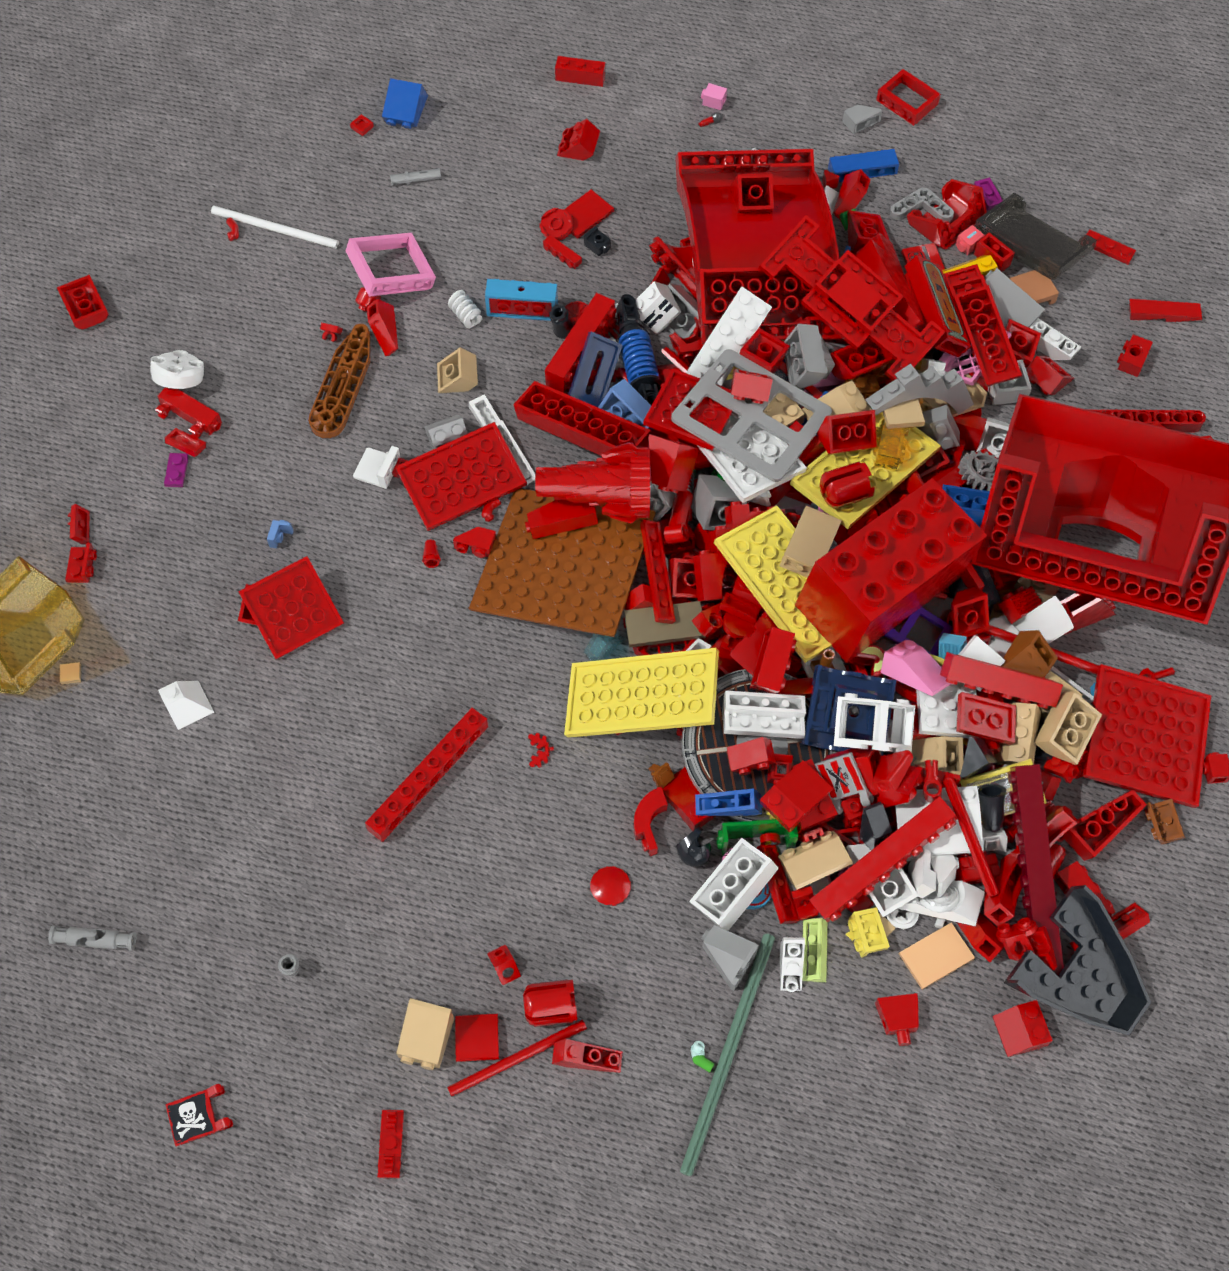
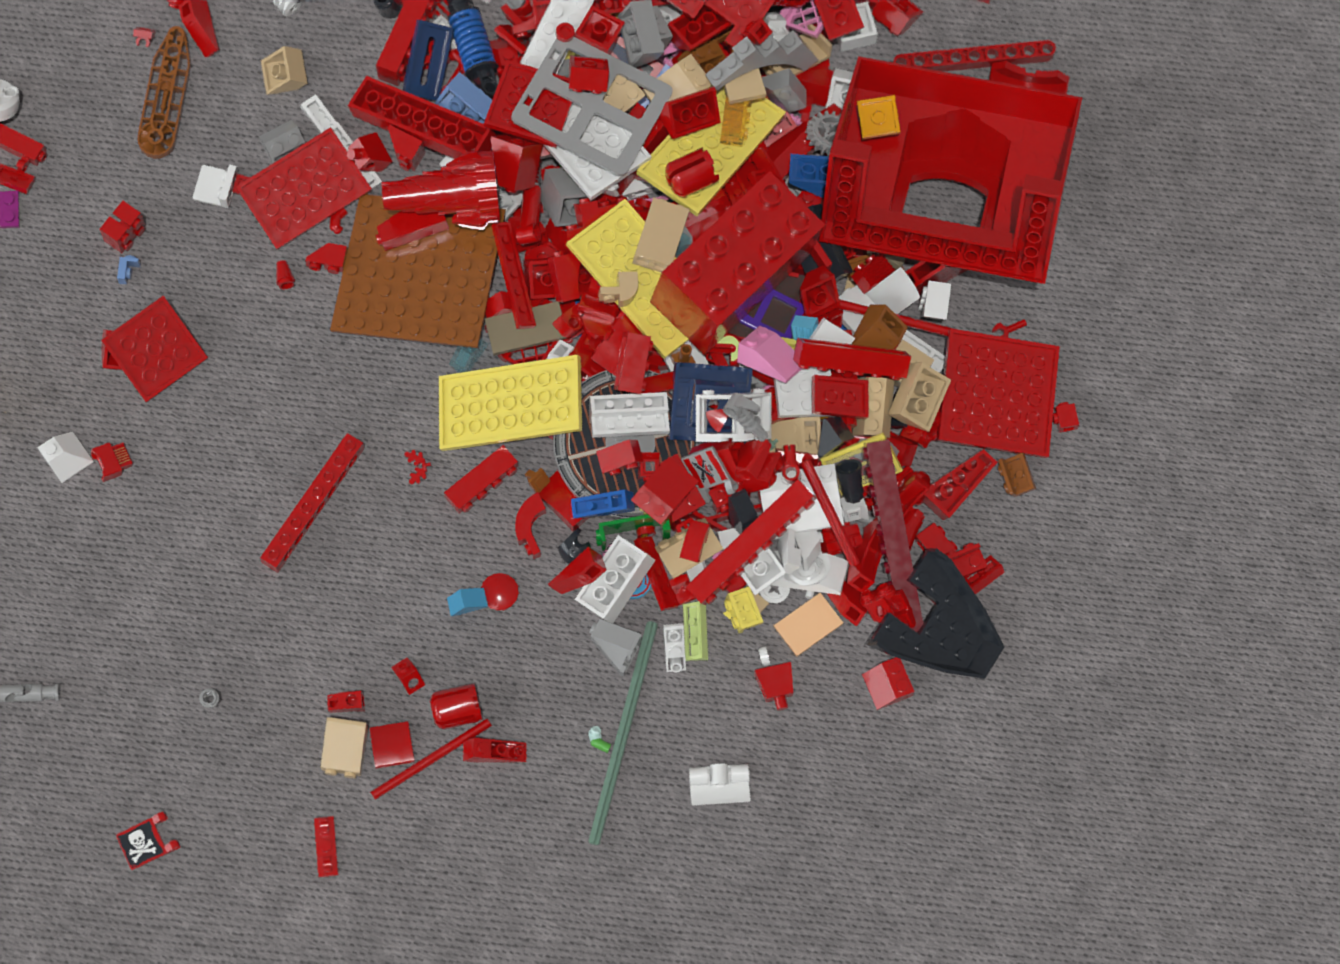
camera: 10 degrees left, 10 degrees up
none -> red piece [91,442,133,482]
none -> red piece [99,200,145,253]
none -> red leg [327,691,365,713]
none -> red torso [347,132,393,172]
none -> red slope [388,125,425,171]
none -> red brick [444,445,518,514]
none -> dark azure slope [447,588,489,617]
none -> red slope [548,547,607,594]
none -> red tile [555,22,575,42]
none -> tan brick [598,271,638,308]
none -> red slope [679,519,711,563]
none -> white panel [689,764,750,805]
none -> tile [705,409,728,432]
none -> light grey piece [723,393,768,442]
none -> red brick [742,18,773,45]
none -> white tile [758,646,770,667]
none -> light orange tile [857,95,900,139]
none -> white wedge [918,281,951,320]
none -> red bracket [945,543,988,578]

